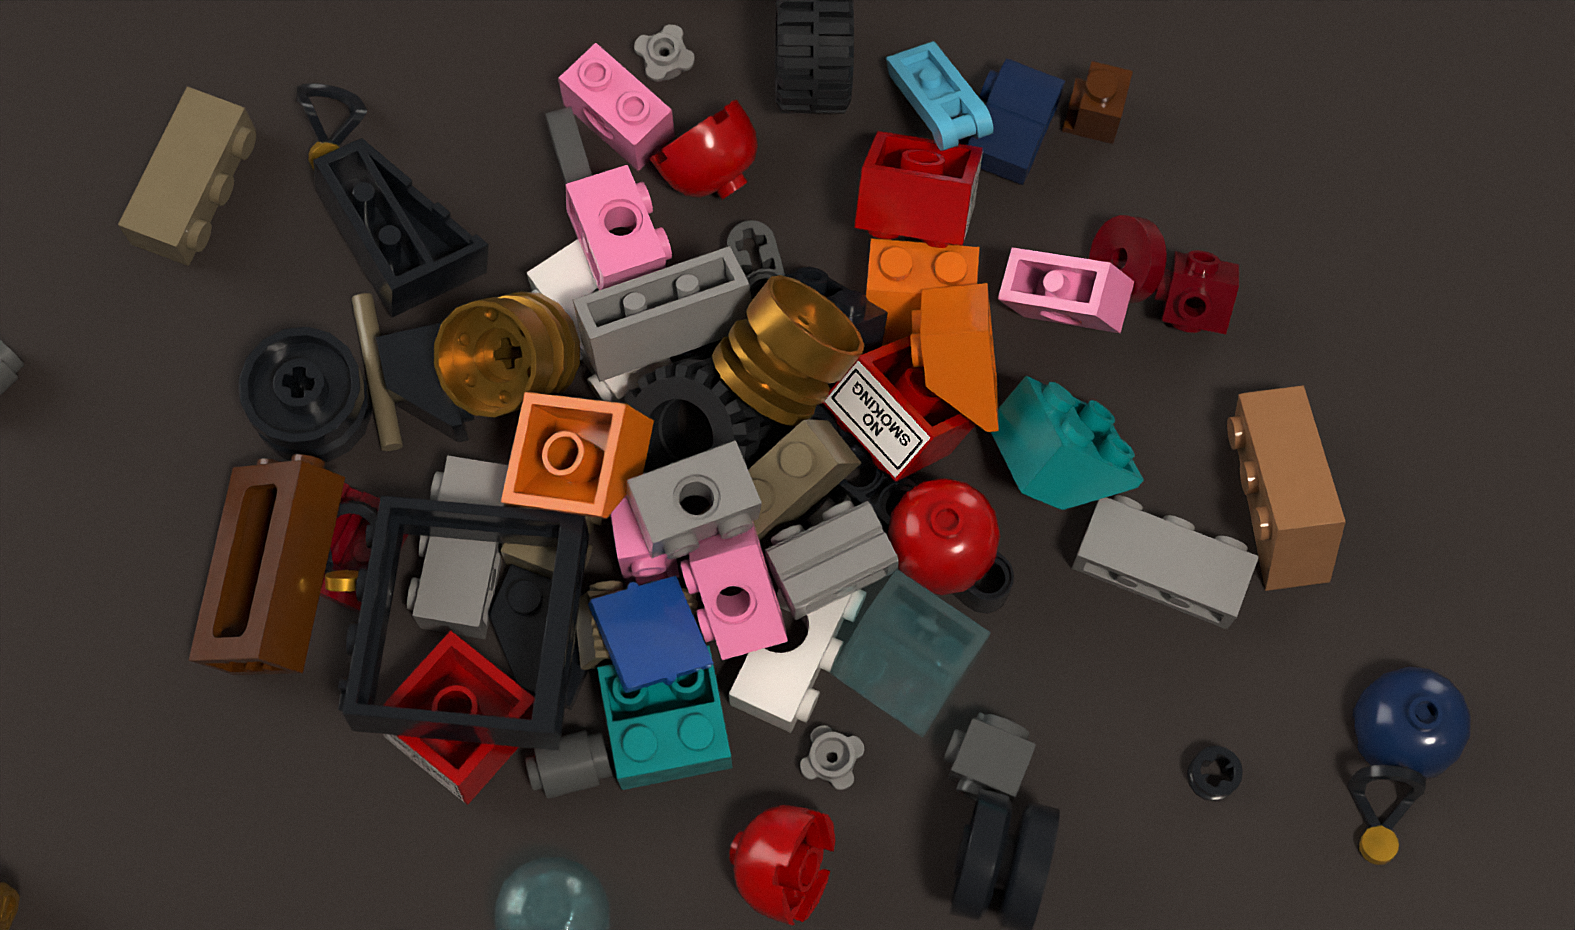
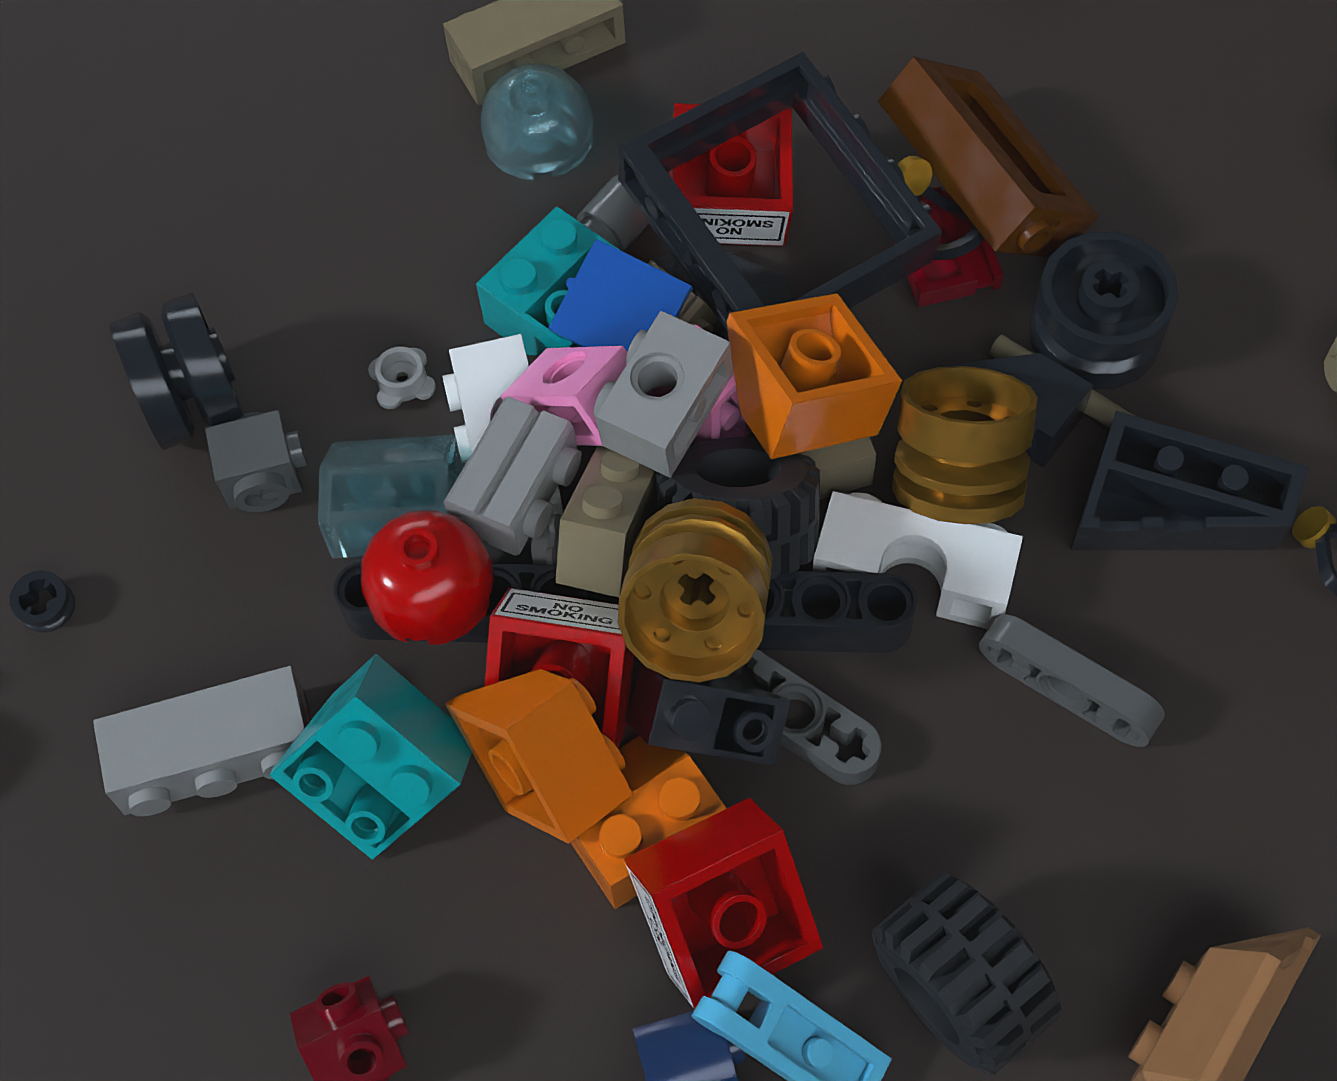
camera: 145 degrees right, 10 degrees down
light grey brick [407,455,513,639] -> none
bright pink brick [558,43,675,171] -> none
bright pink brick [565,165,672,291] -> none
light grey brick [573,246,752,382] -> none
light grey plate [634,24,695,82] -> none
red cylinder [650,99,758,200] -> none
red cylinder [729,805,835,925] -> none
bright pink brick [998,247,1134,334] -> none
dark red piece [1089,215,1167,303] -> none
medium nougat wedge [1227,385,1346,591] -> none

